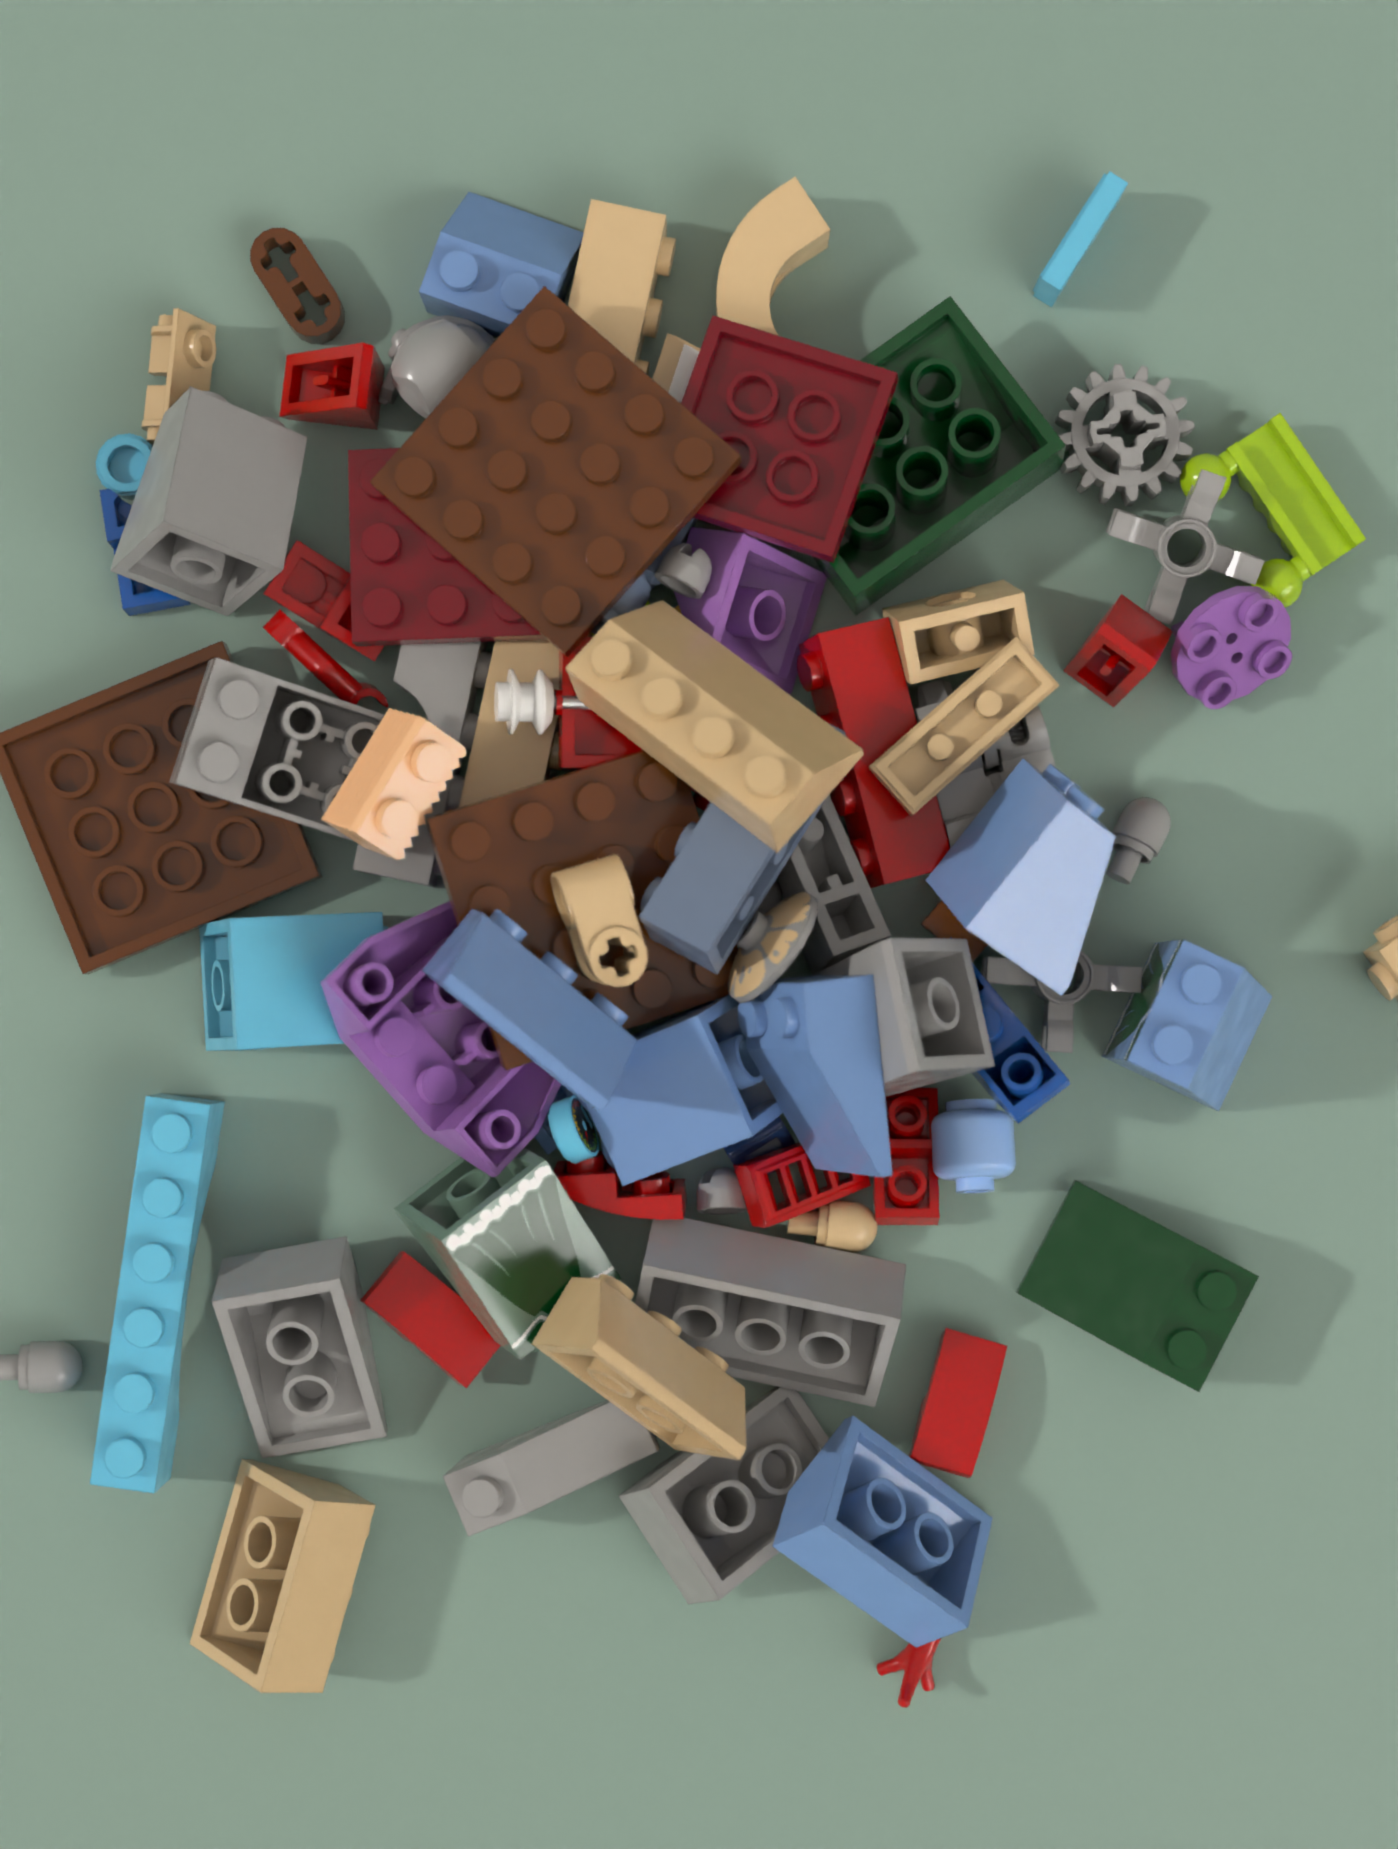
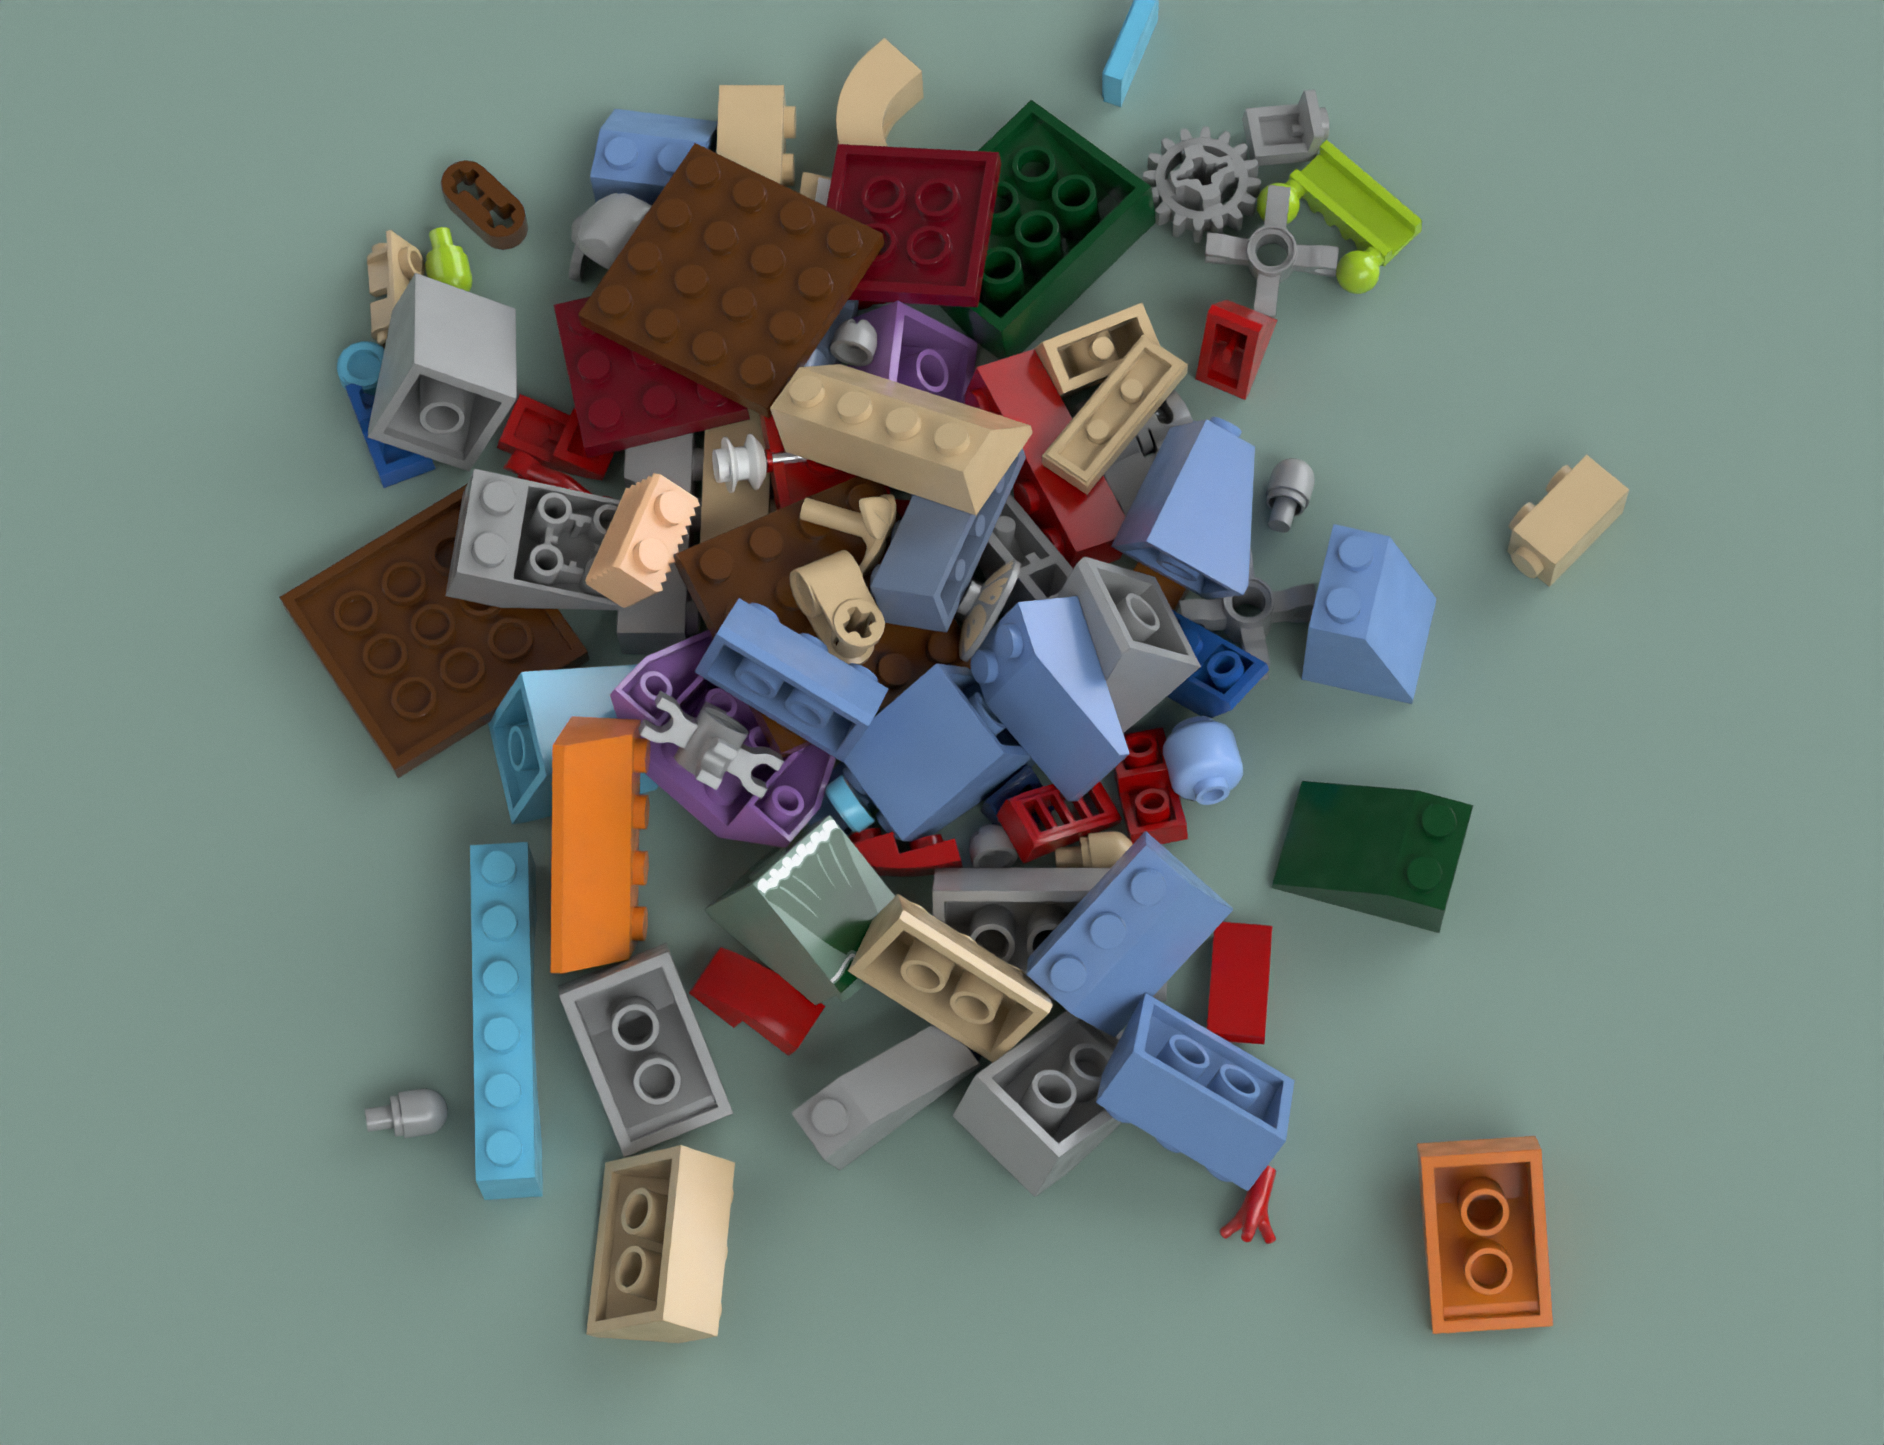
camera: 10 degrees left, 20 degrees down
red slope [279,342,385,430] -> none
medium lavender plate [1171,586,1292,709] -> none
none -> lime cylinder [425,227,472,292]
none -> orange slope [550,716,650,974]
none -> light grey pin [638,691,784,799]
none -> tan plant [800,494,897,577]
none -> medium blue slope [1026,831,1233,1037]
none -> light grey bracket [1242,89,1329,166]
none -> orange slope [1417,1136,1553,1334]

